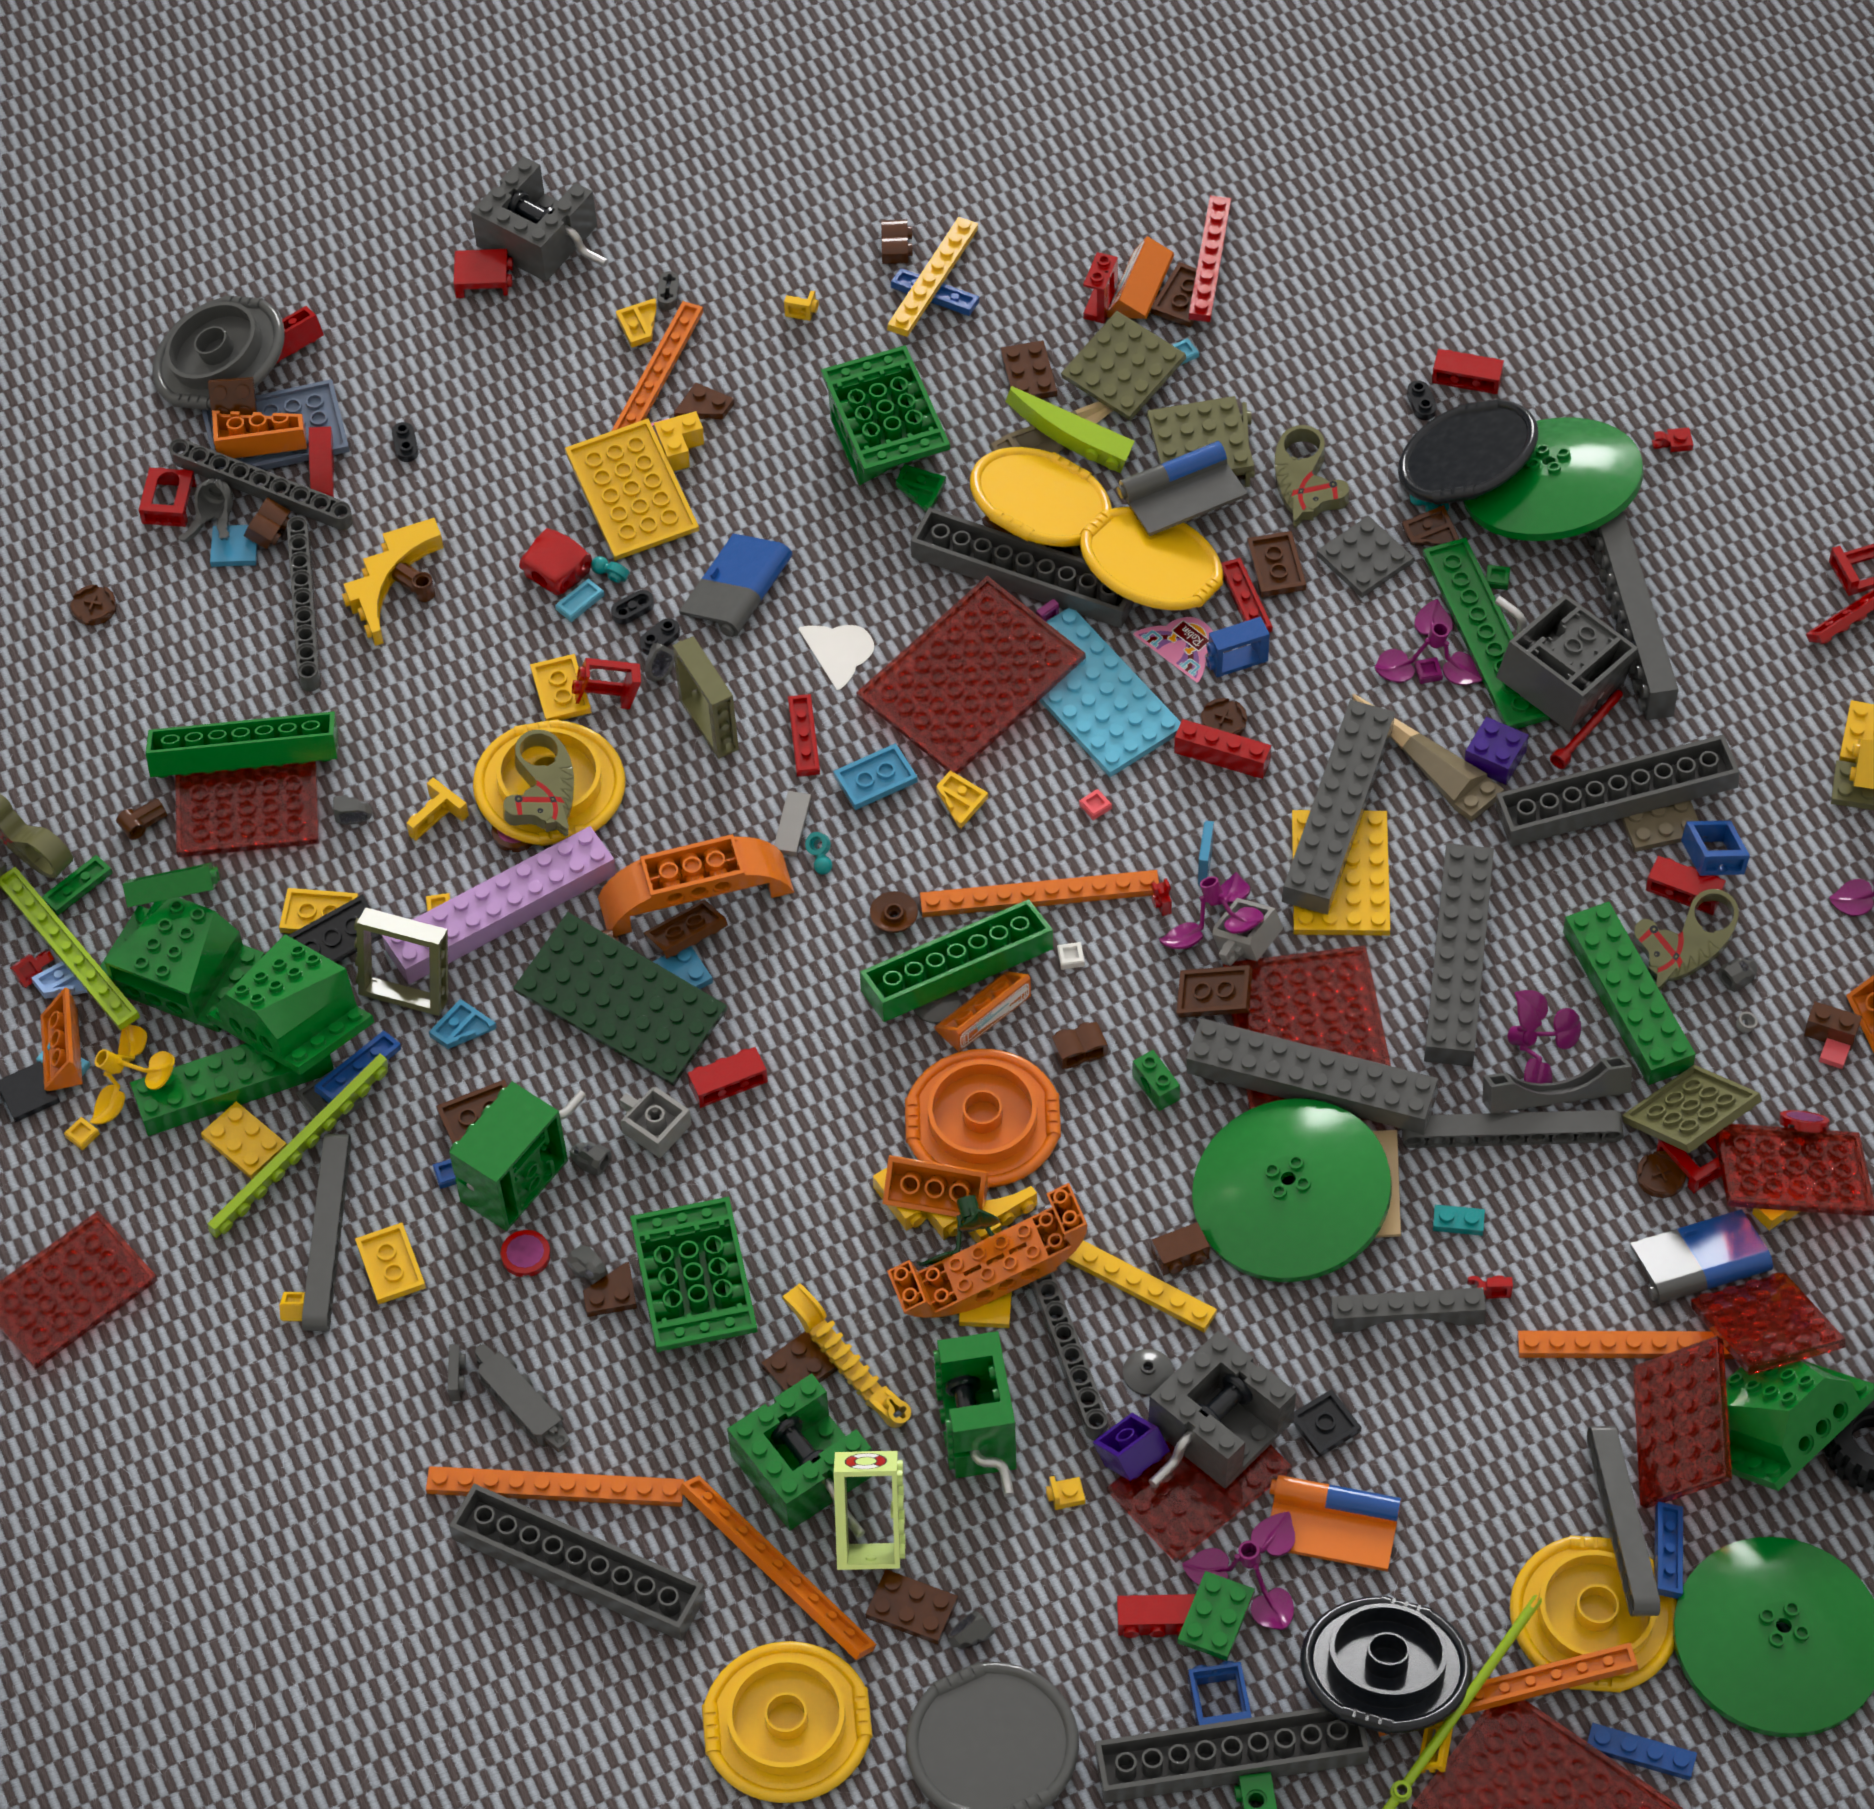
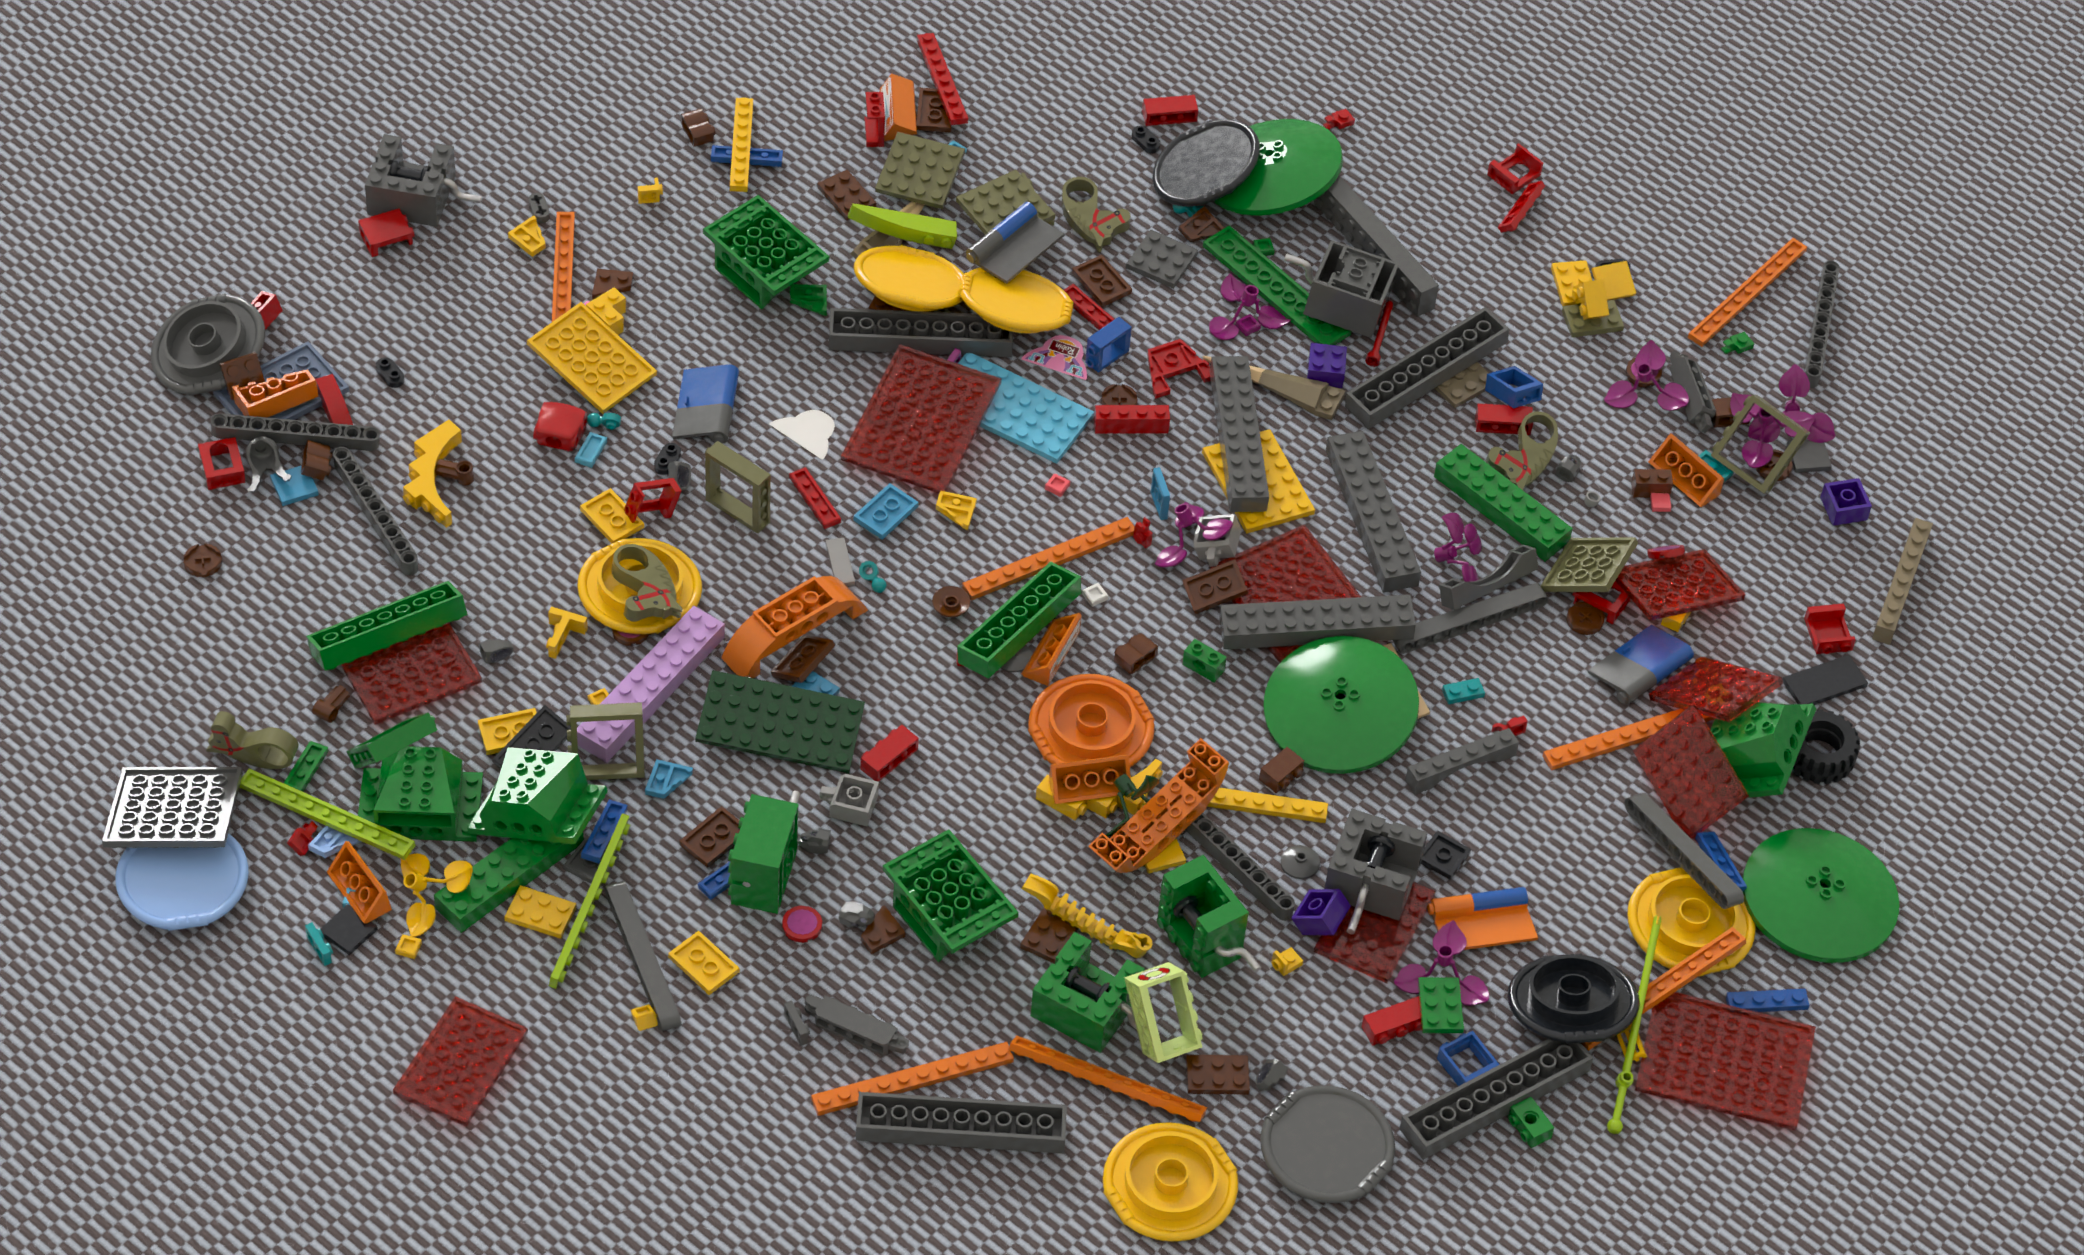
camera: 30 degrees left, 5 degrees down
black plate [611,590,654,624] -> none
none -> red wing [1147,339,1211,399]

